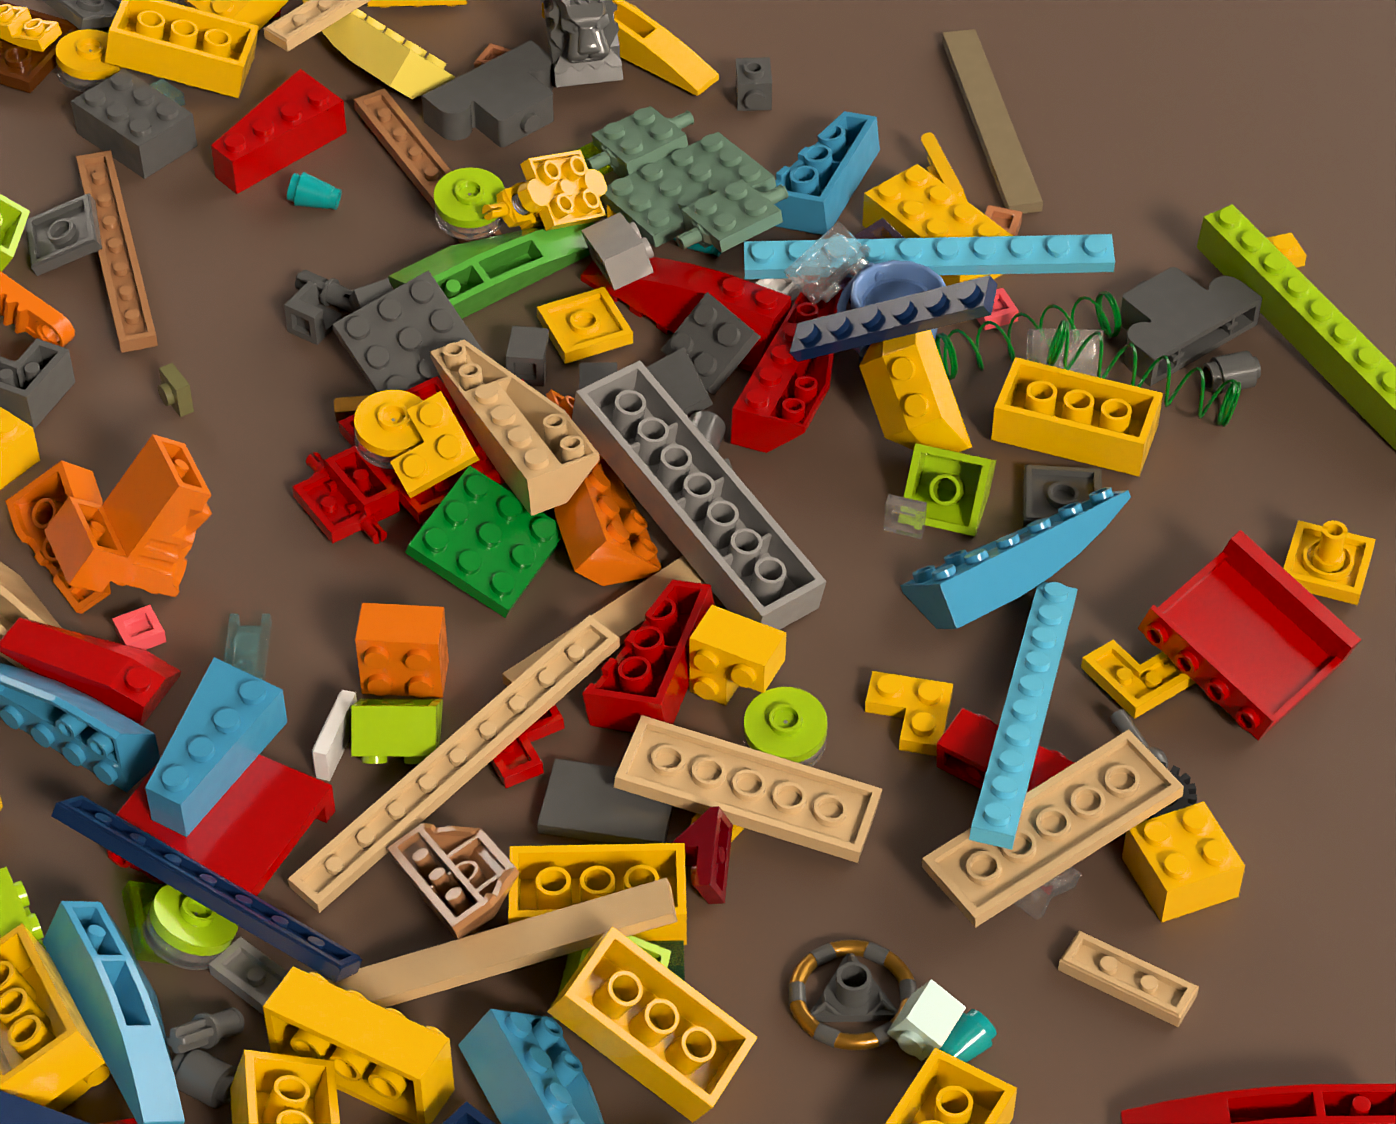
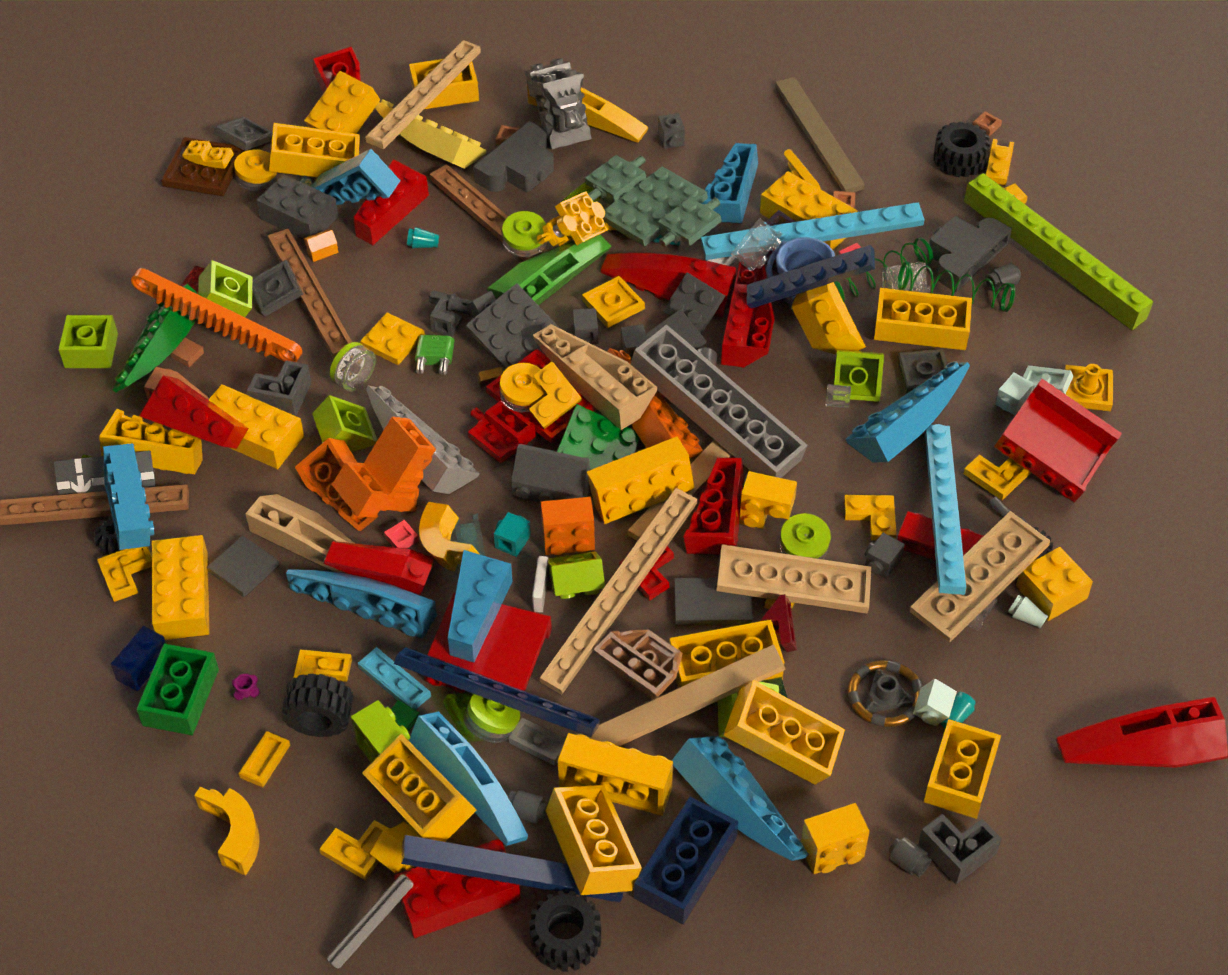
camera: 10 degrees left, 5 degrees up
olive plate [158,363,194,417] -> none
dark grey axle [166,1007,244,1054] -> none
light grey brick [581,212,654,291] -> none
tan tile [1058,931,1199,1027] -> none
none -> light orange piece [303,229,338,262]
none -> dark azure wedge [311,149,401,205]
none -> lime slope [312,395,377,452]
none -> clear piece [330,342,376,392]
none -> medium azure tile [358,647,431,710]
none -> yellow plate [360,313,425,365]
none -> light grey wedge [366,385,480,494]
none -> green tile [391,700,420,732]
none -> bright green piece [415,335,455,375]
none -> yellow arch [419,502,479,571]
none -> teal brick [494,512,531,557]
none -> dark grey slope [511,444,590,502]
none -> yellow brick [587,437,695,524]
none -> dark grey brick [864,533,905,579]
none -> black tyre [933,122,990,177]
none -> nougat tile [972,111,1002,136]
none -> yellow hinge [986,139,1014,185]
none -> light aqua brick [995,372,1034,415]
none -> light aqua cone [1008,595,1048,629]
none -> light aqua plate [1023,365,1073,394]

